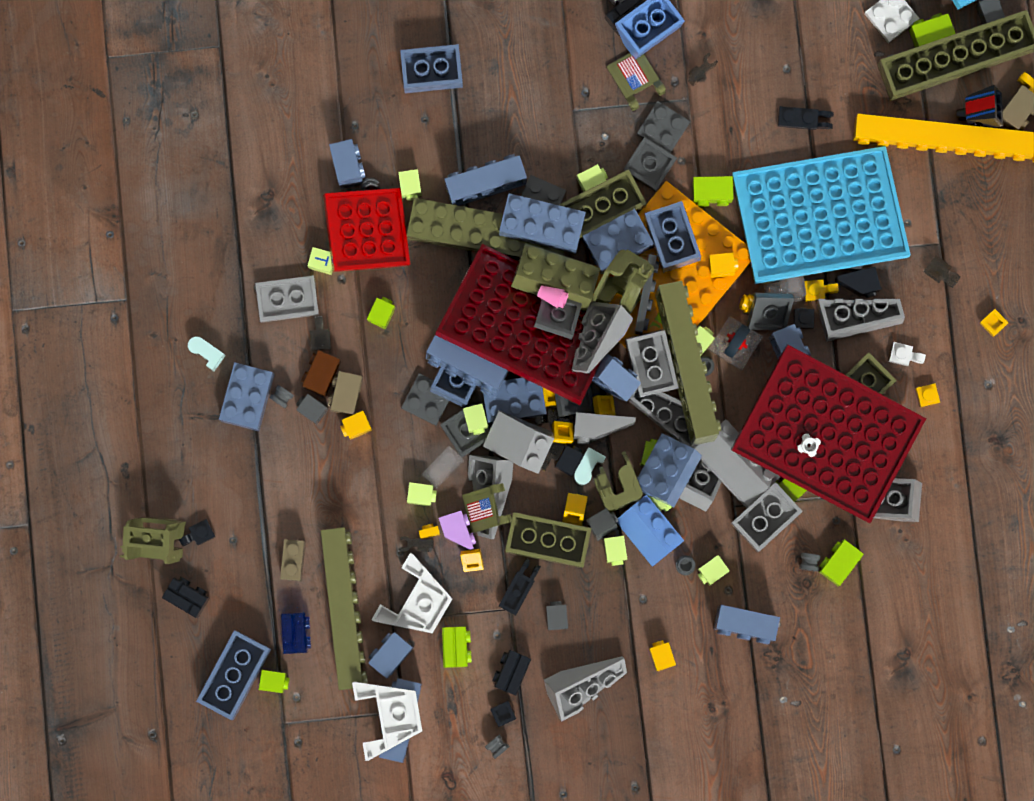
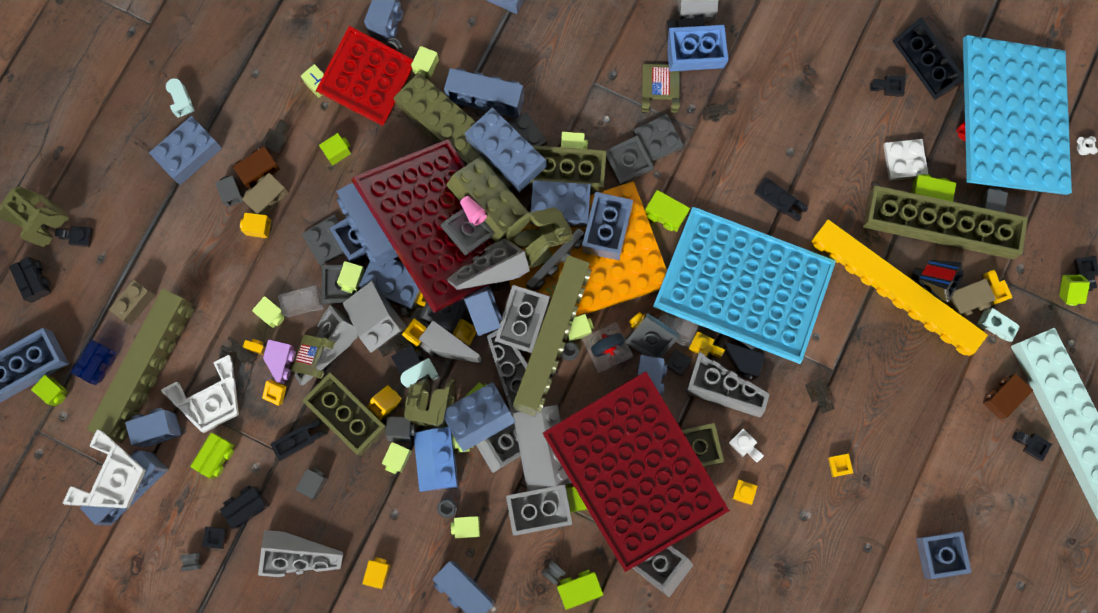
camera: 40 degrees right, 5 degrees down
light grey plate [255,275,319,323] -> none
dark grey wheel [269,385,294,409] -> none
yellow brick [709,253,738,278] -> none
white plate [797,434,821,457] -> none

